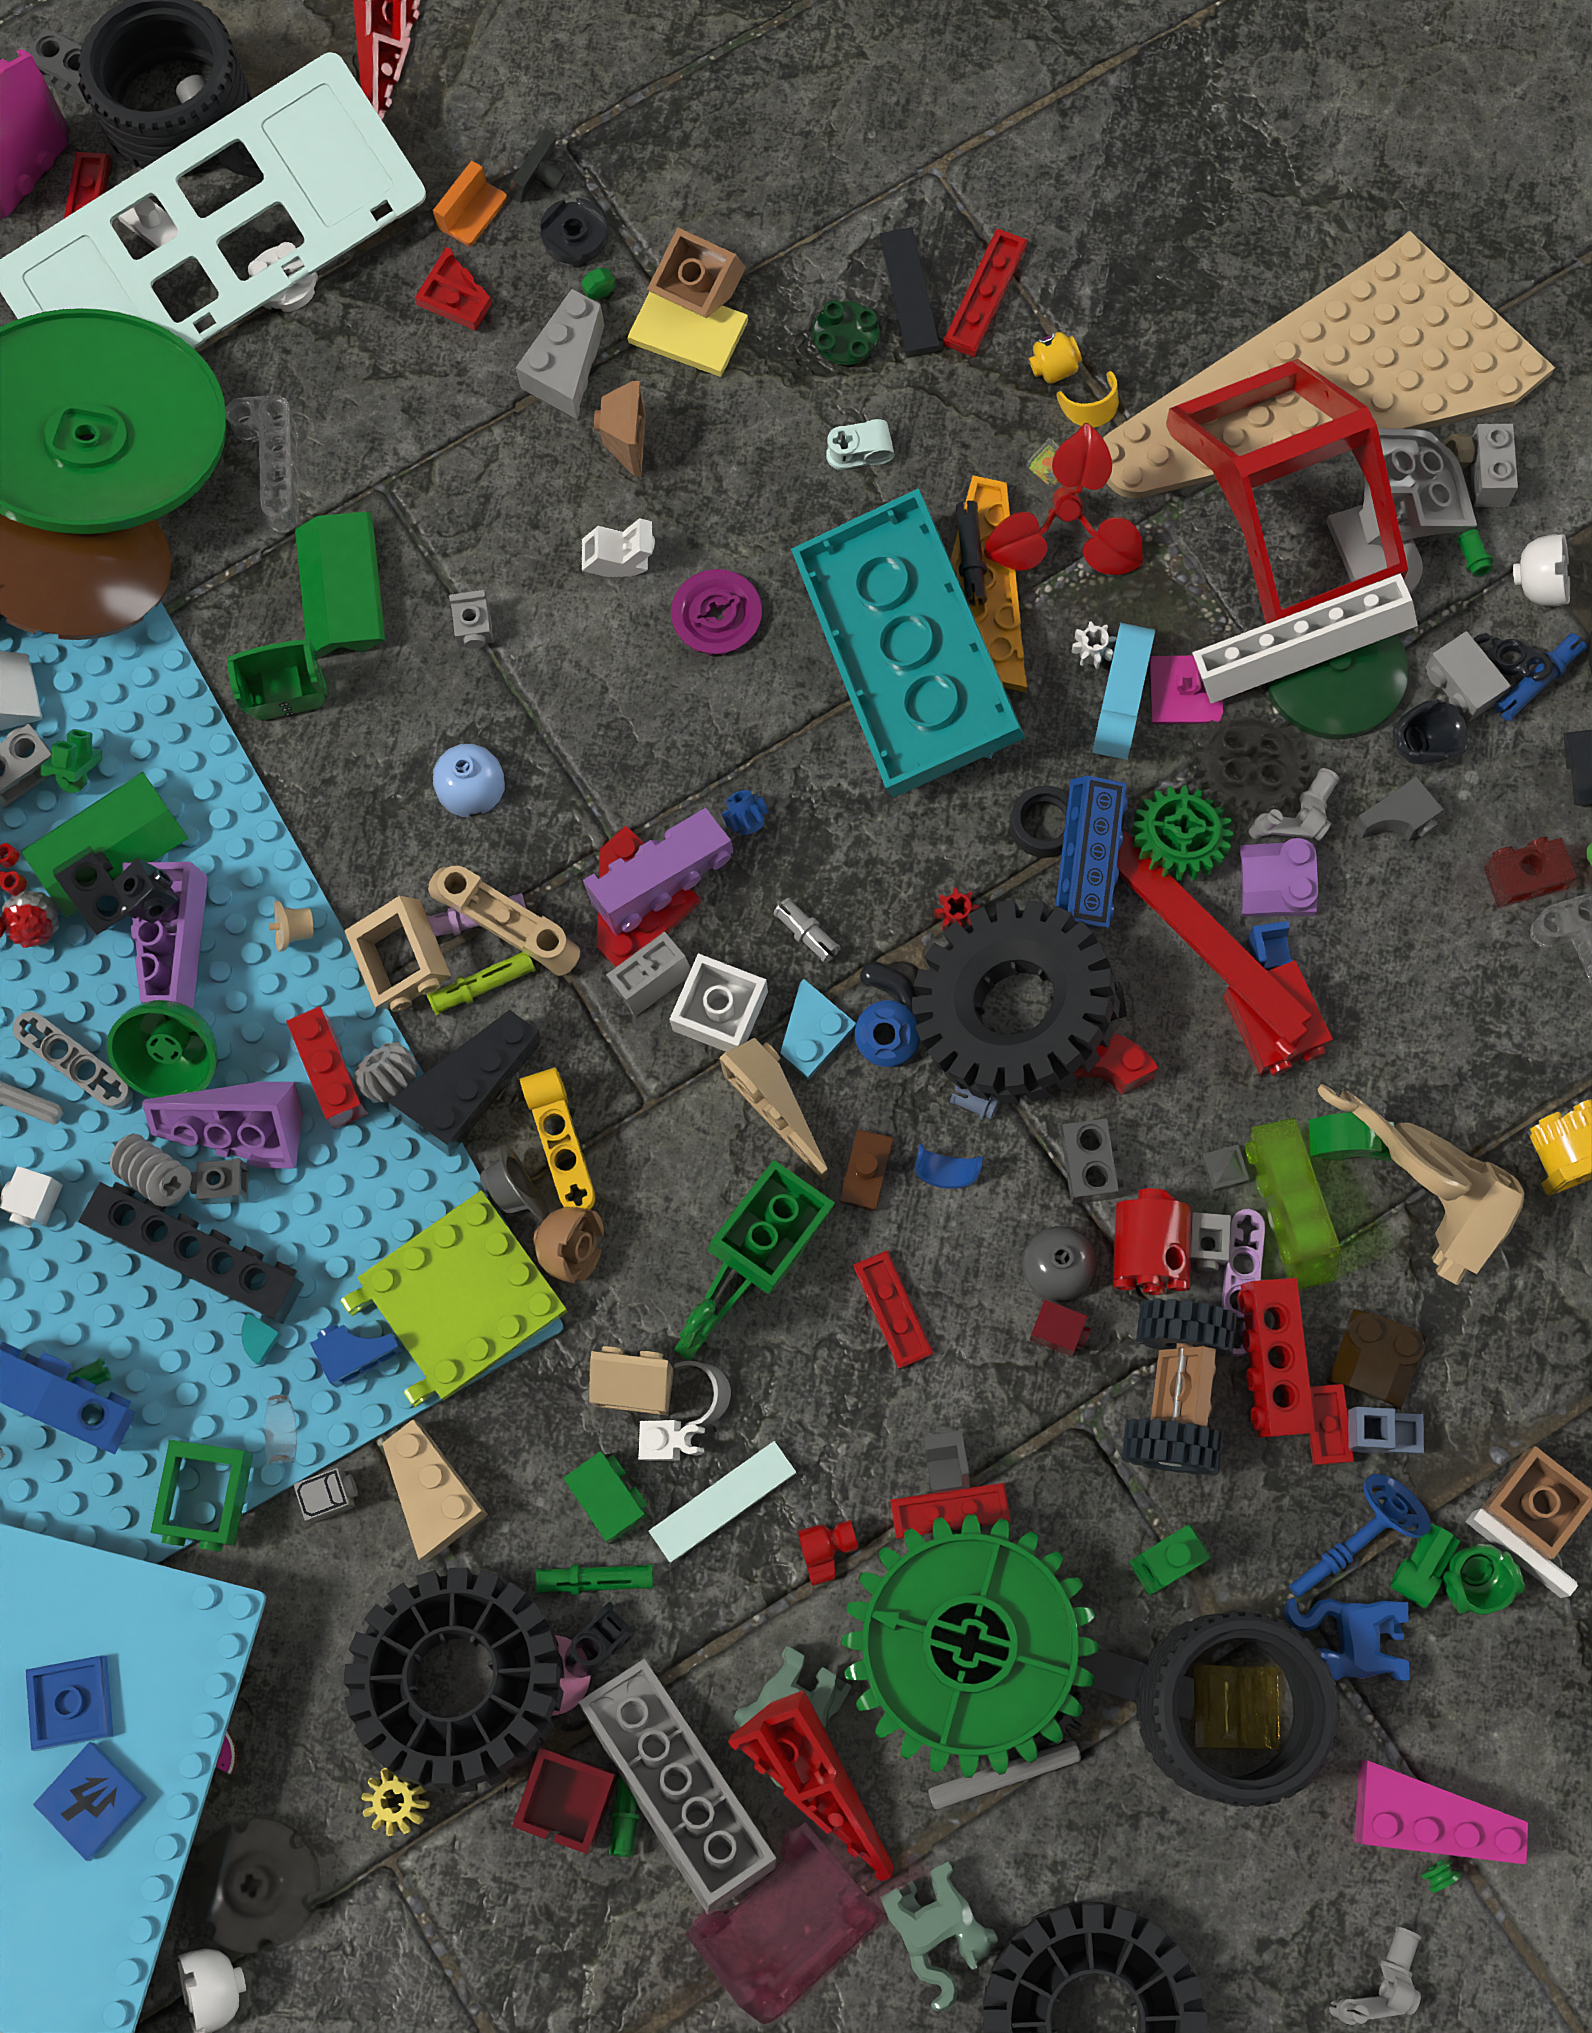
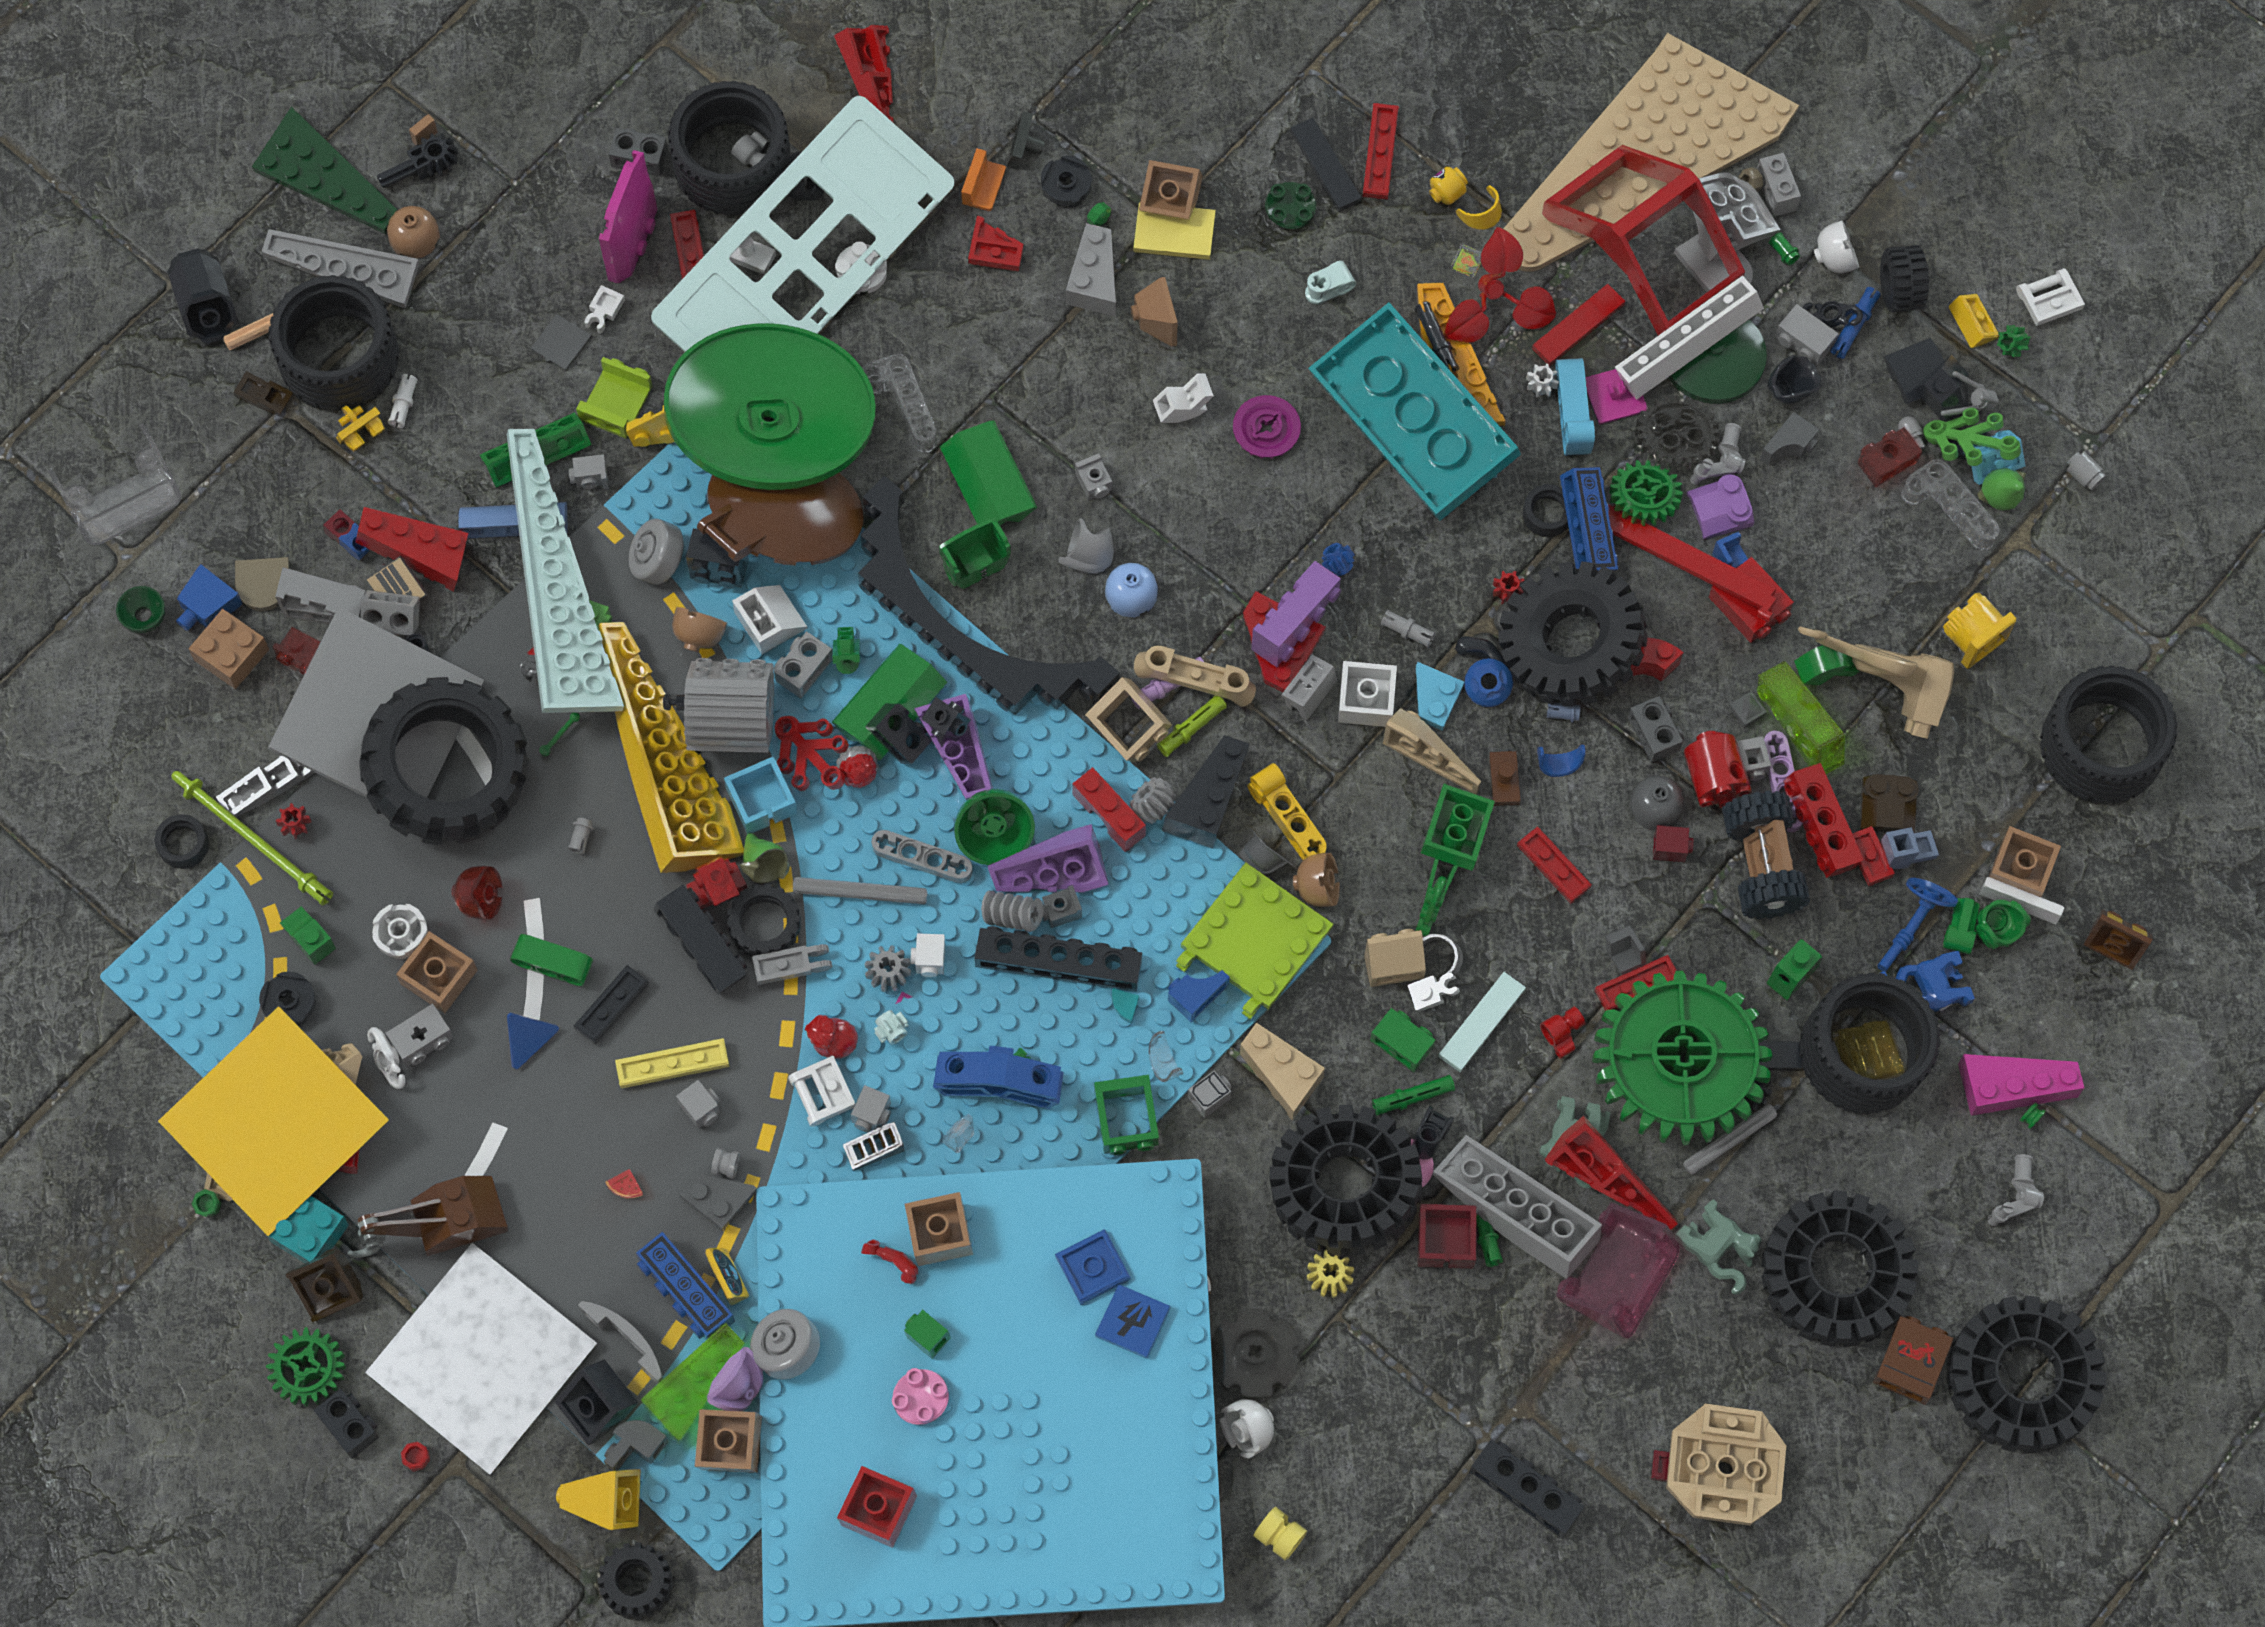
camera: 25 degrees left, 5 degrees down
tan piece [269,901,313,952] -> none
none -> black arch [858,476,1120,715]
none -> light grey piece [1058,518,1114,573]
none -> red tile [1532,284,1625,366]
none -> light grey cylinder [1898,416,1926,452]

